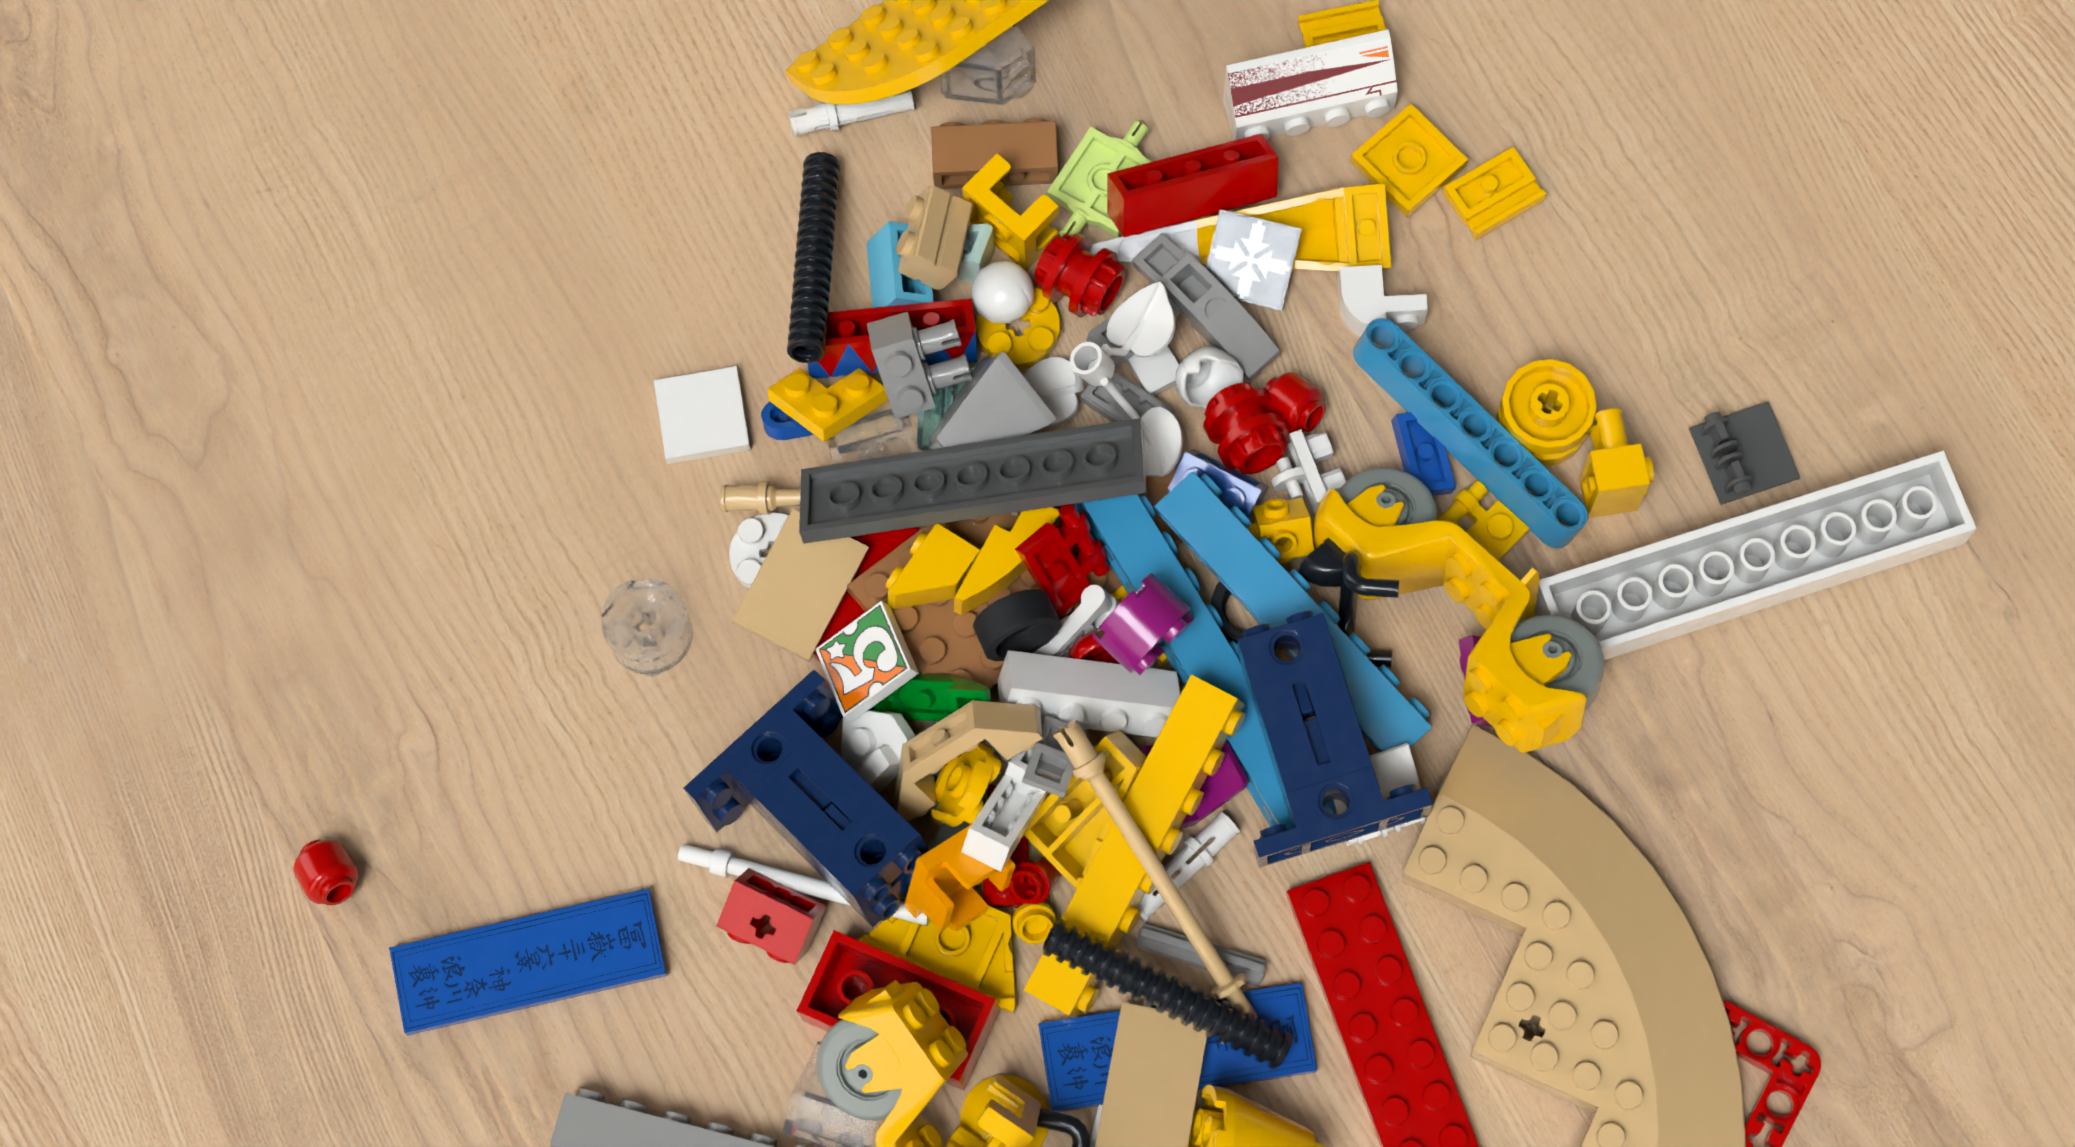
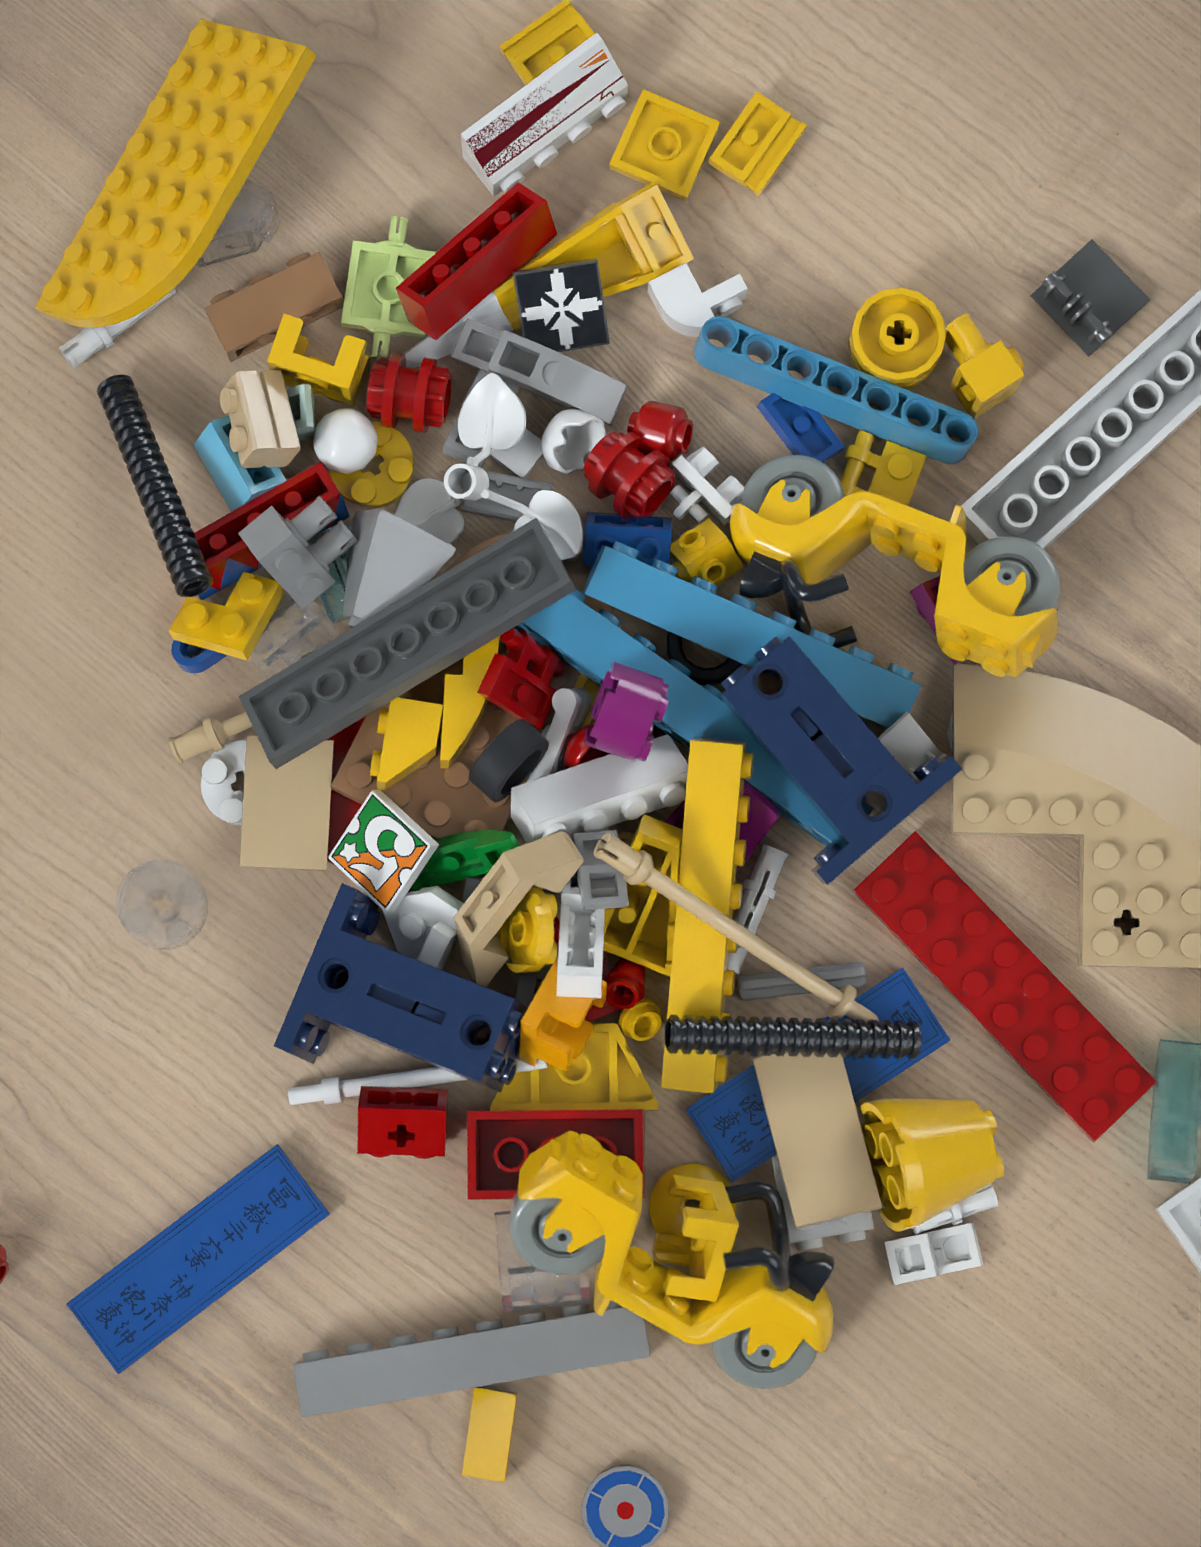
camera: 30 degrees left, 10 degrees up
white tile [654,366,751,464] -> none

